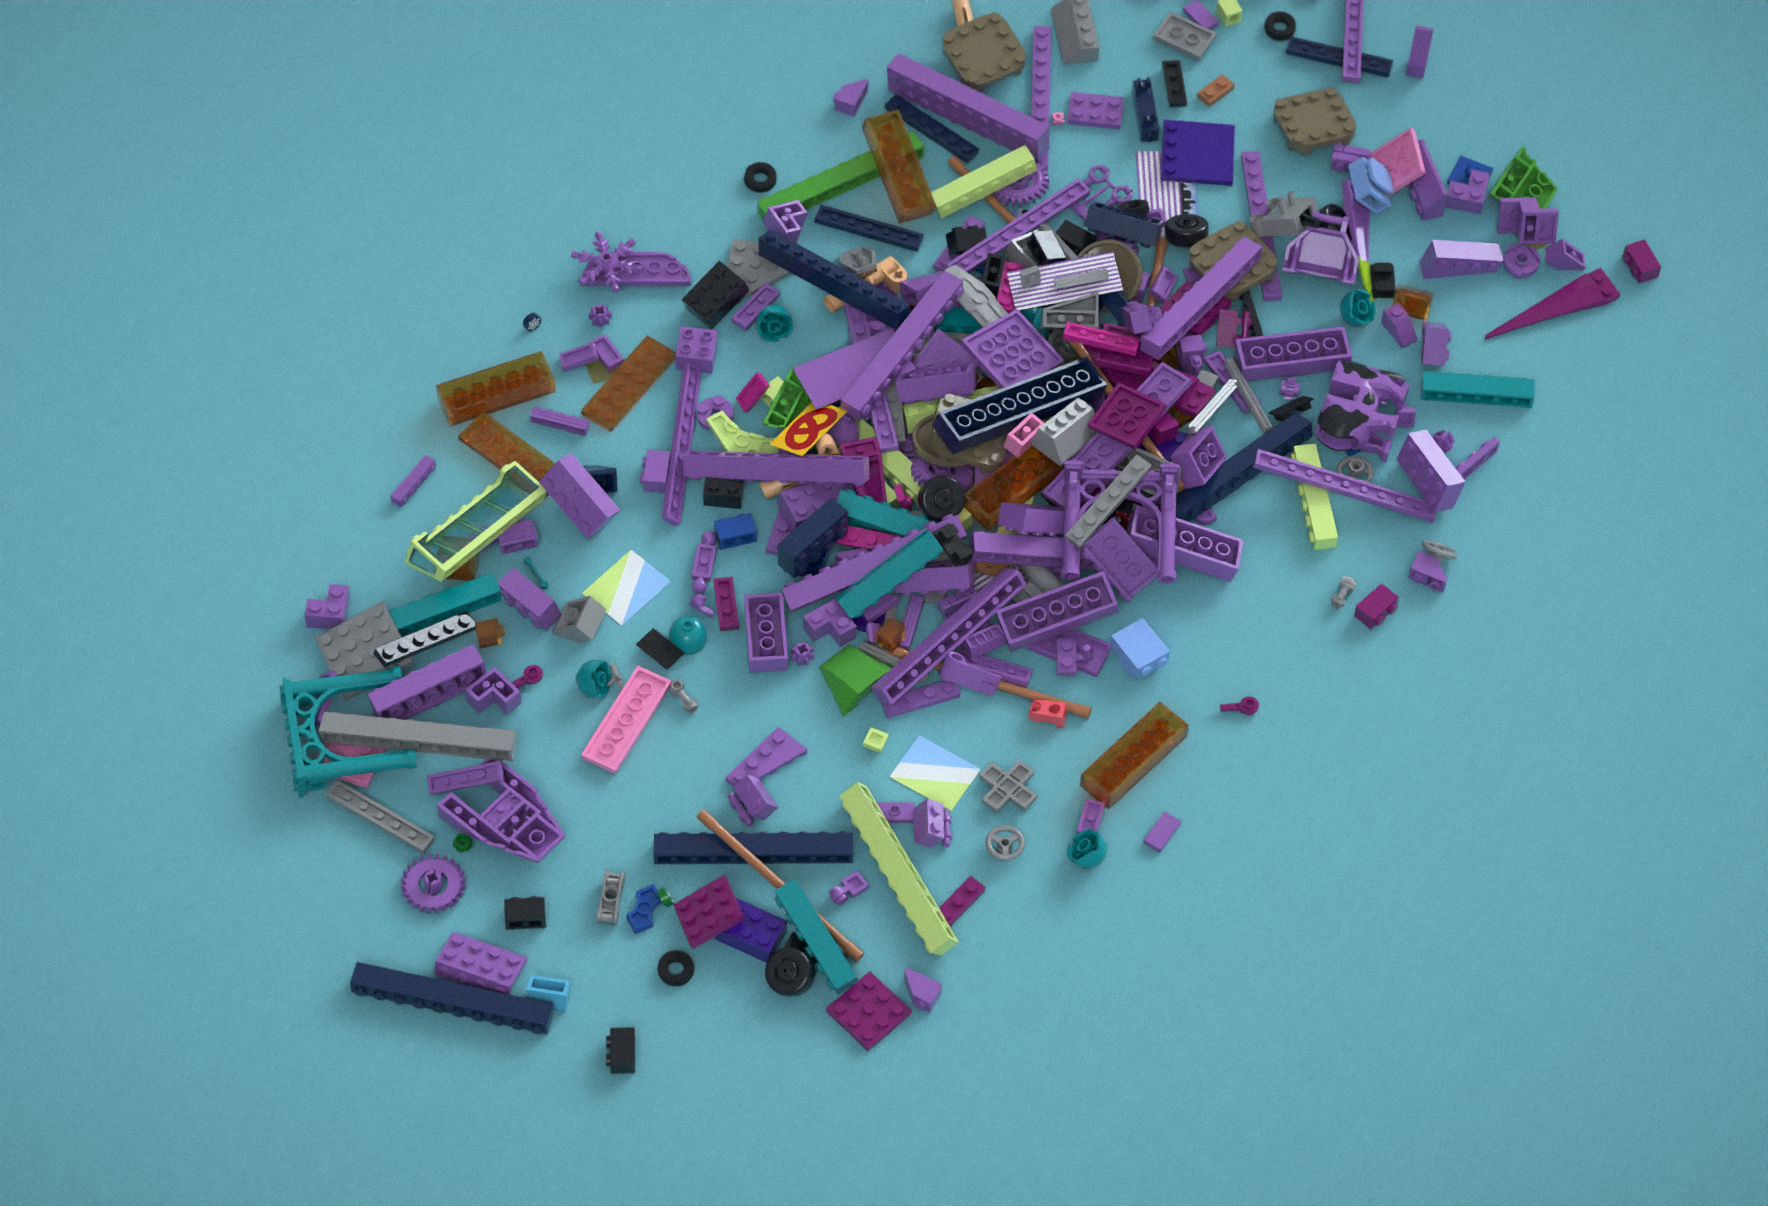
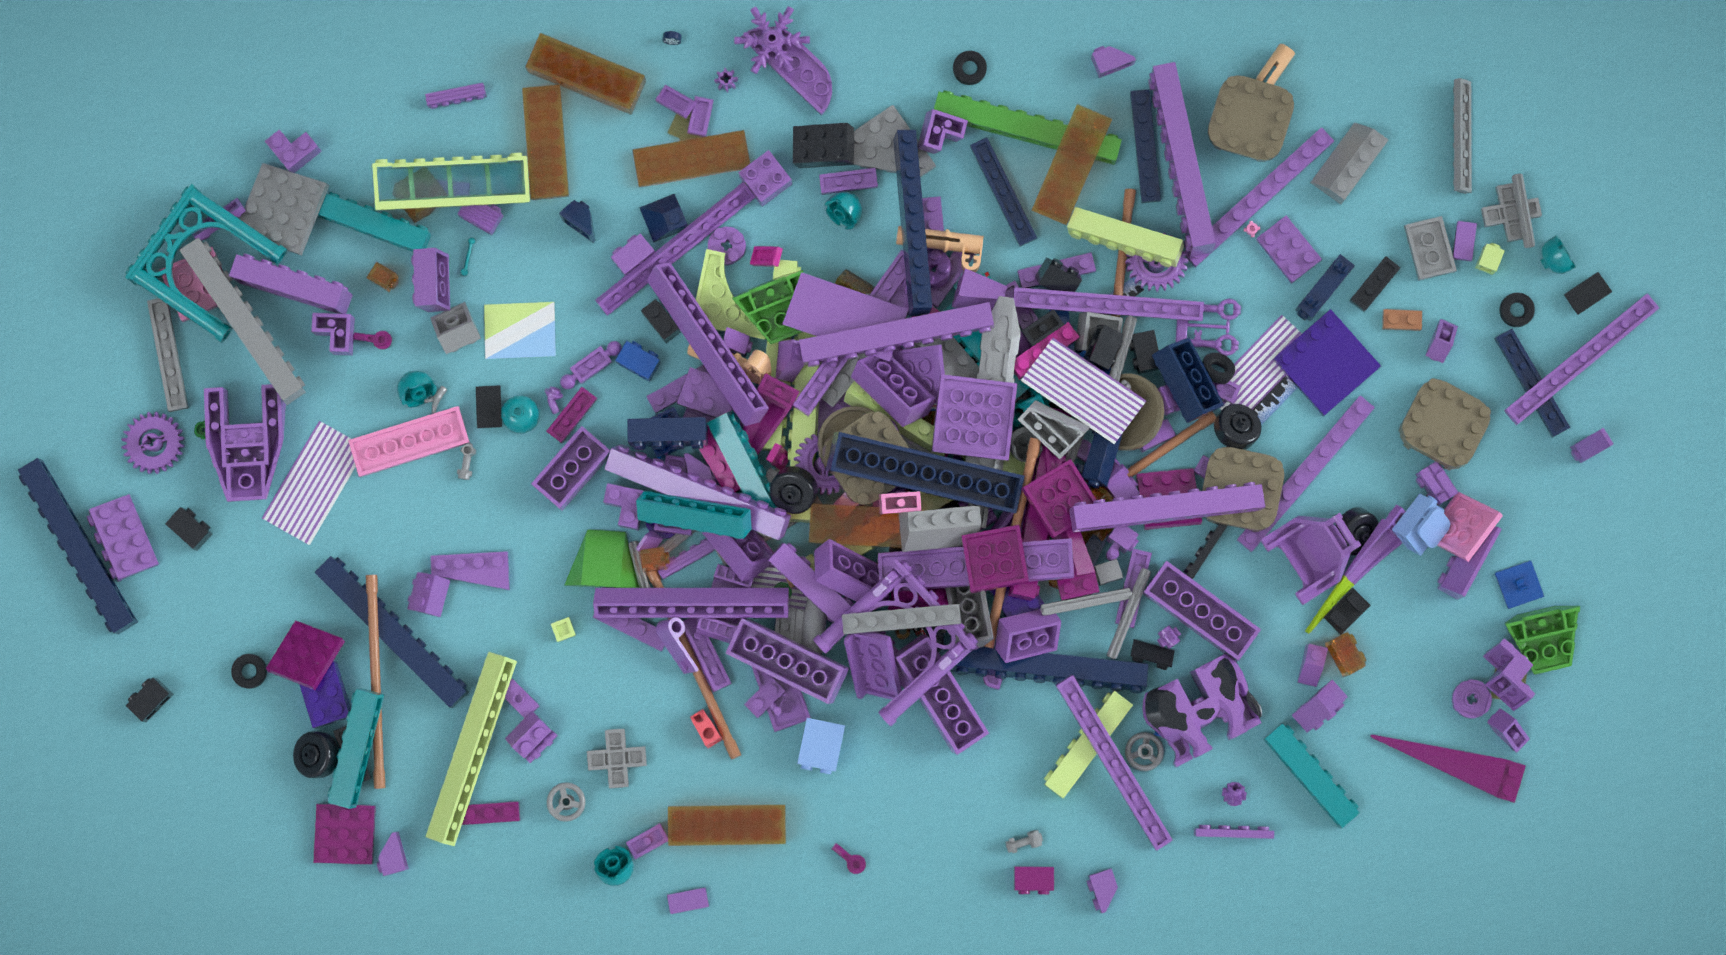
camera: 50 degrees right, 25 degrees up
plate [373,611,477,668] -> none
medium lavender tile [427,761,504,795] -> none
medium azure brick [526,975,570,1012] -> none
medium lavender piece [530,407,590,436] -> none
medium lavender brick [539,453,620,539] -> none
light grey piece [596,870,625,926] -> none
blue tile [626,884,663,934] -> none
green tile [657,887,674,907] -> none
sticker [770,402,847,456] -> none
medium lavender gear [791,642,814,666] -> none
medium lavender plate [829,871,869,905] -> none
light grey piece [839,246,877,275] -> none
sticker [890,736,981,811] -> none
black piece [932,523,973,567] -> none
light grey plate [1020,265,1041,289] -> none
light grey axle [1054,269,1109,289] -> none
dark pink plate [1063,322,1140,356] -> none
medium lavender brick [1121,301,1162,334] -> none
medium lavender tile [1149,265,1178,304] -> none
magenta plate [1216,309,1252,348] -> none
light grey piece [1249,191,1321,238] -> none
teal cylinder [1340,289,1376,326] -> none
medium lavender tile [1395,404,1416,427] -> none
medium lavender brick [1396,430,1465,512] -> none
medium lavender wedge [1419,240,1504,279] -> none
light grey piece [1422,540,1458,564] -> none
medium lavender brick [1445,170,1489,214] -> none
magenta brick [1622,239,1661,284] -> none
none -> sticker [262,421,356,545]
none -> dark blue slope [639,194,688,242]
none -> medium lavender slope [1425,319,1458,363]

